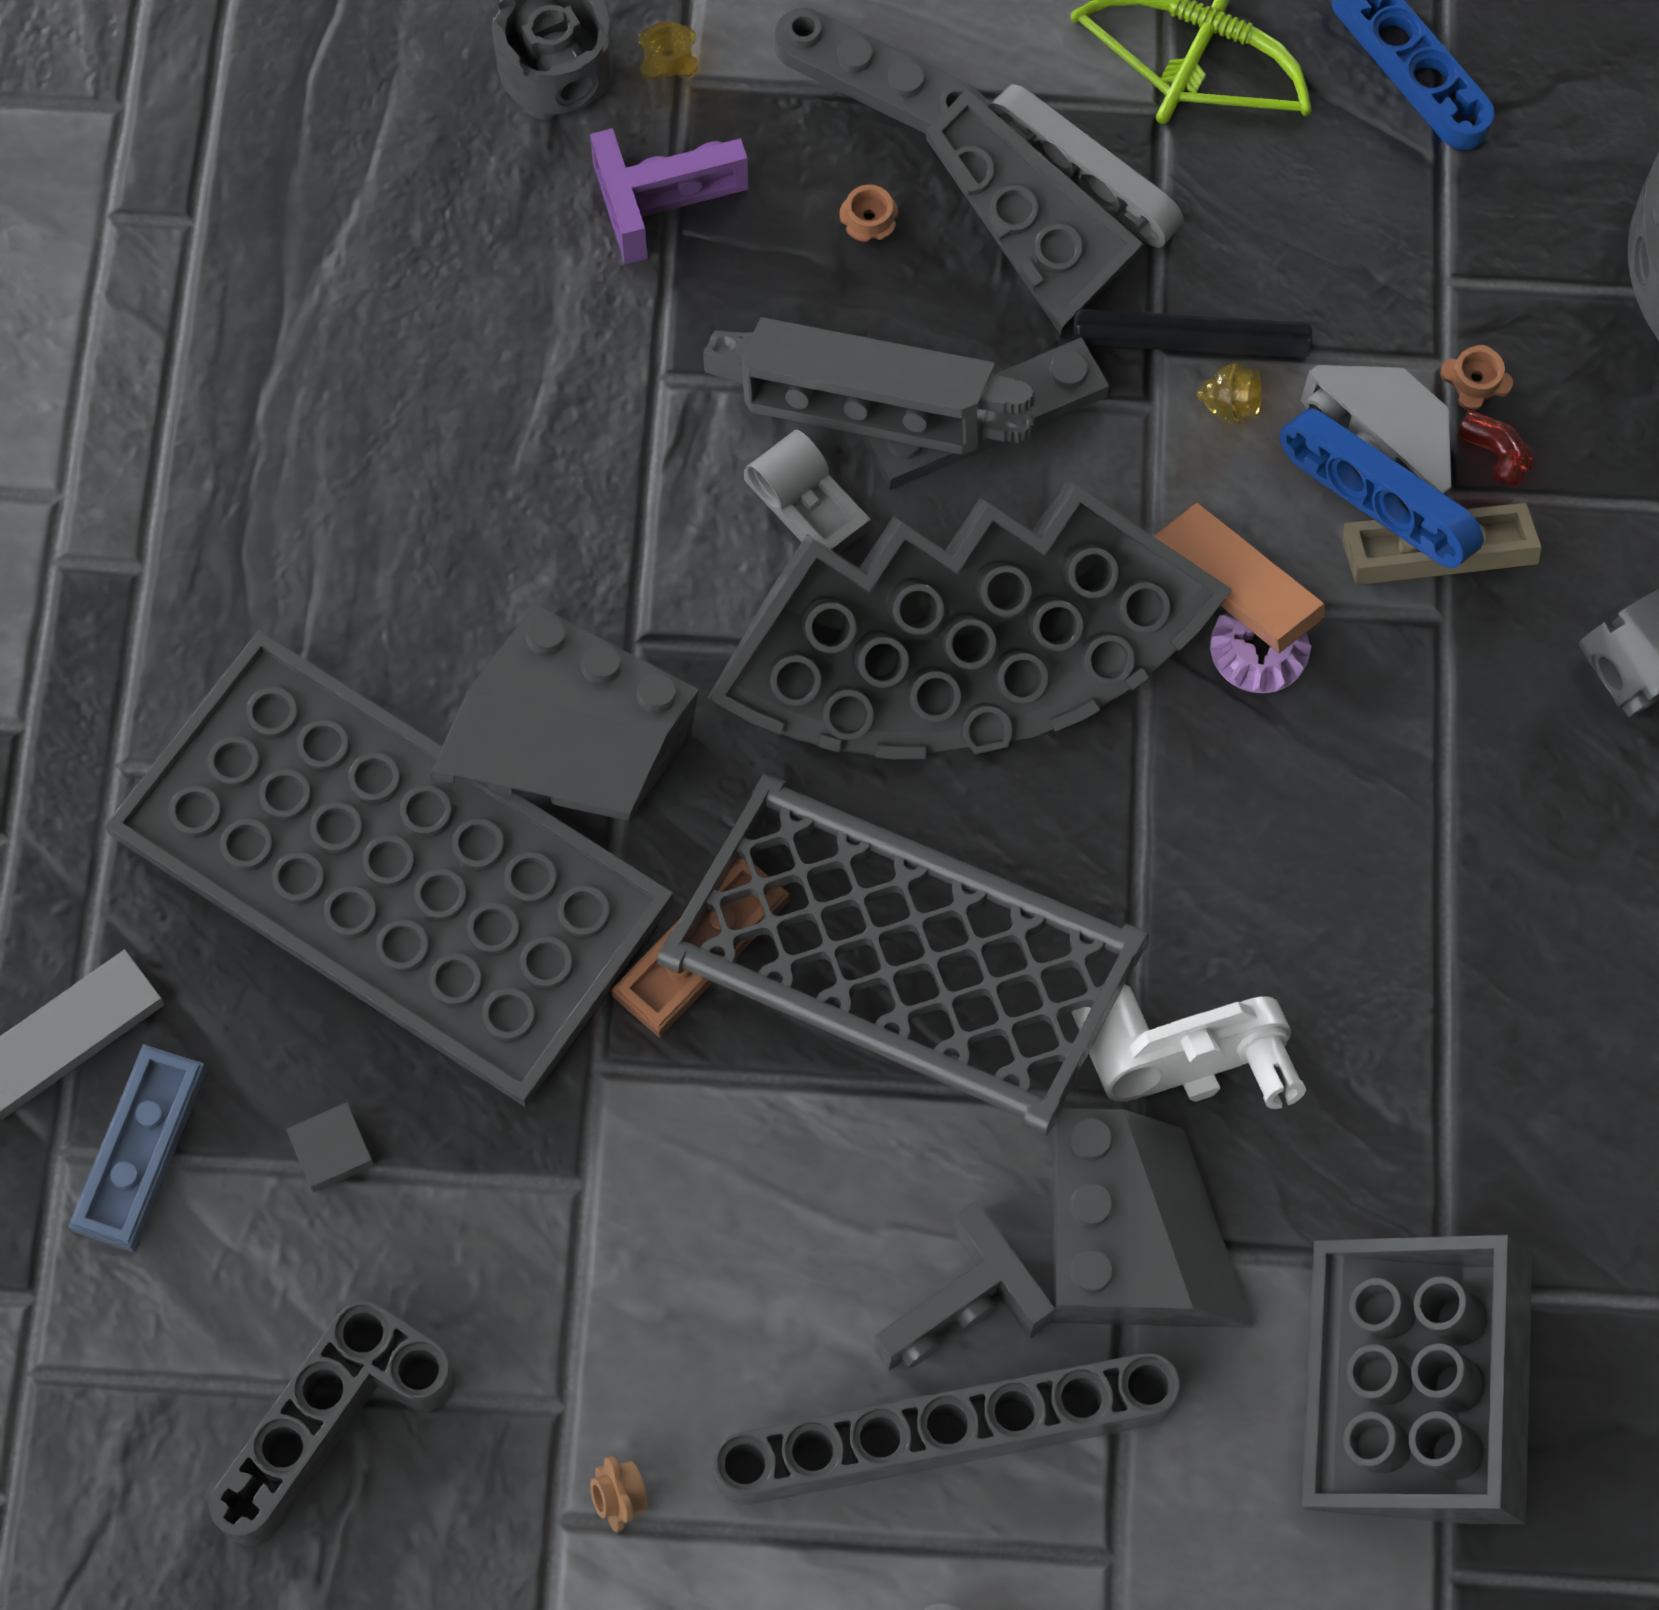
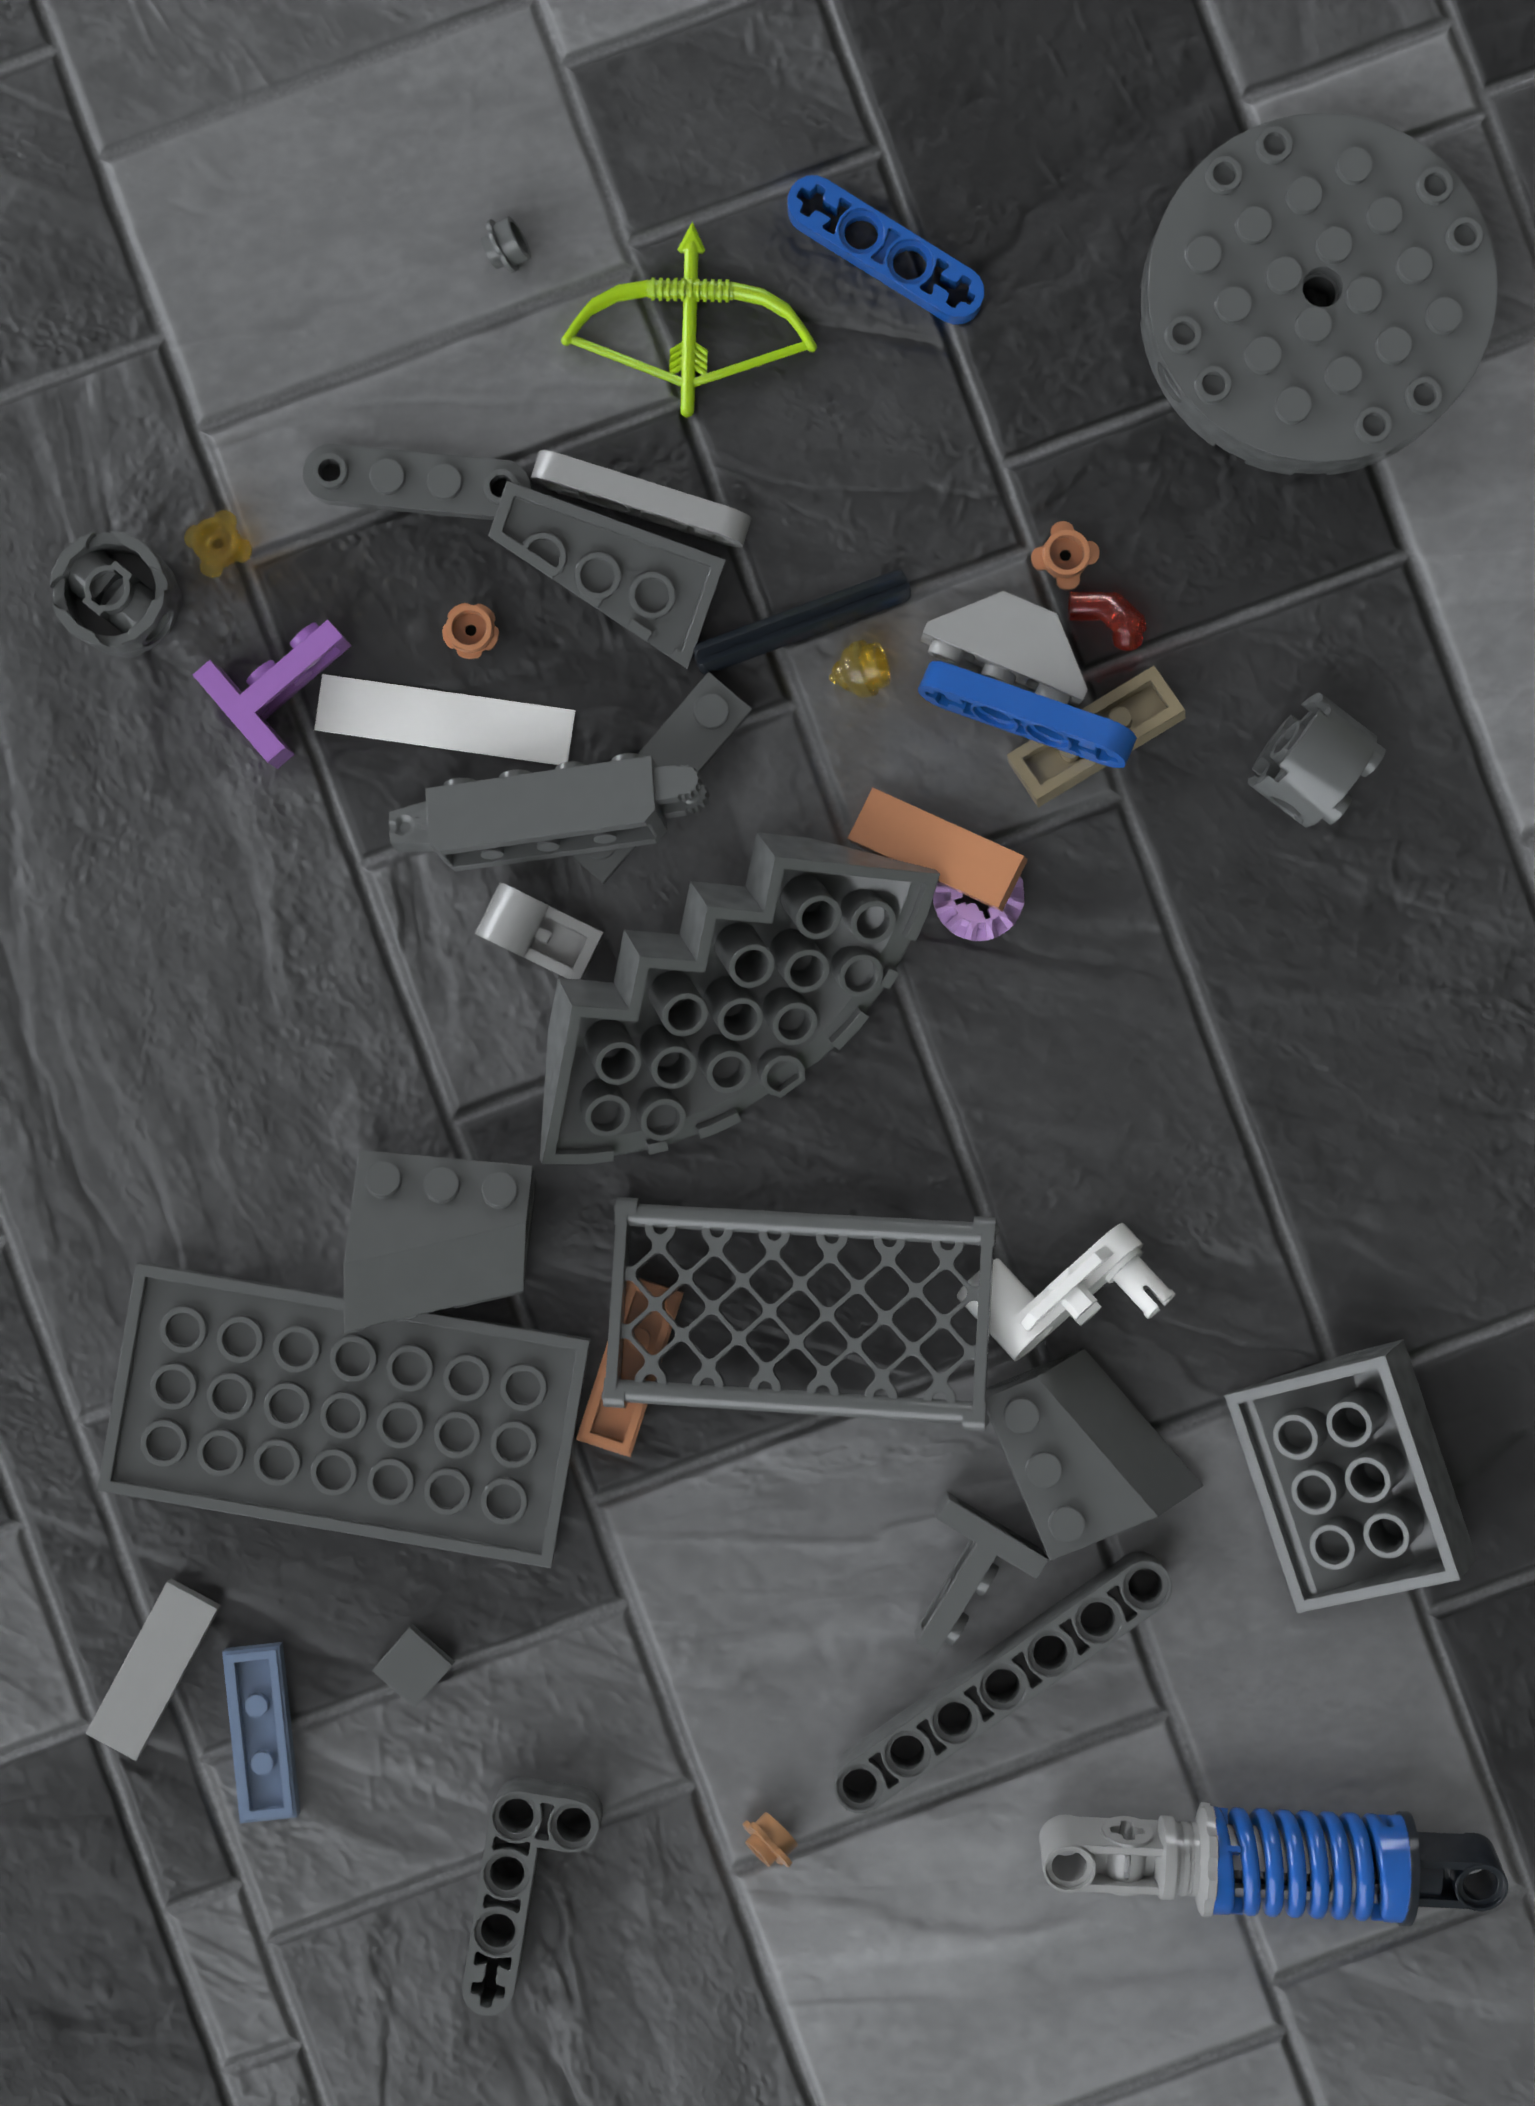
camera: 30 degrees left, 20 degrees up
none -> white sticker [314,674,575,765]

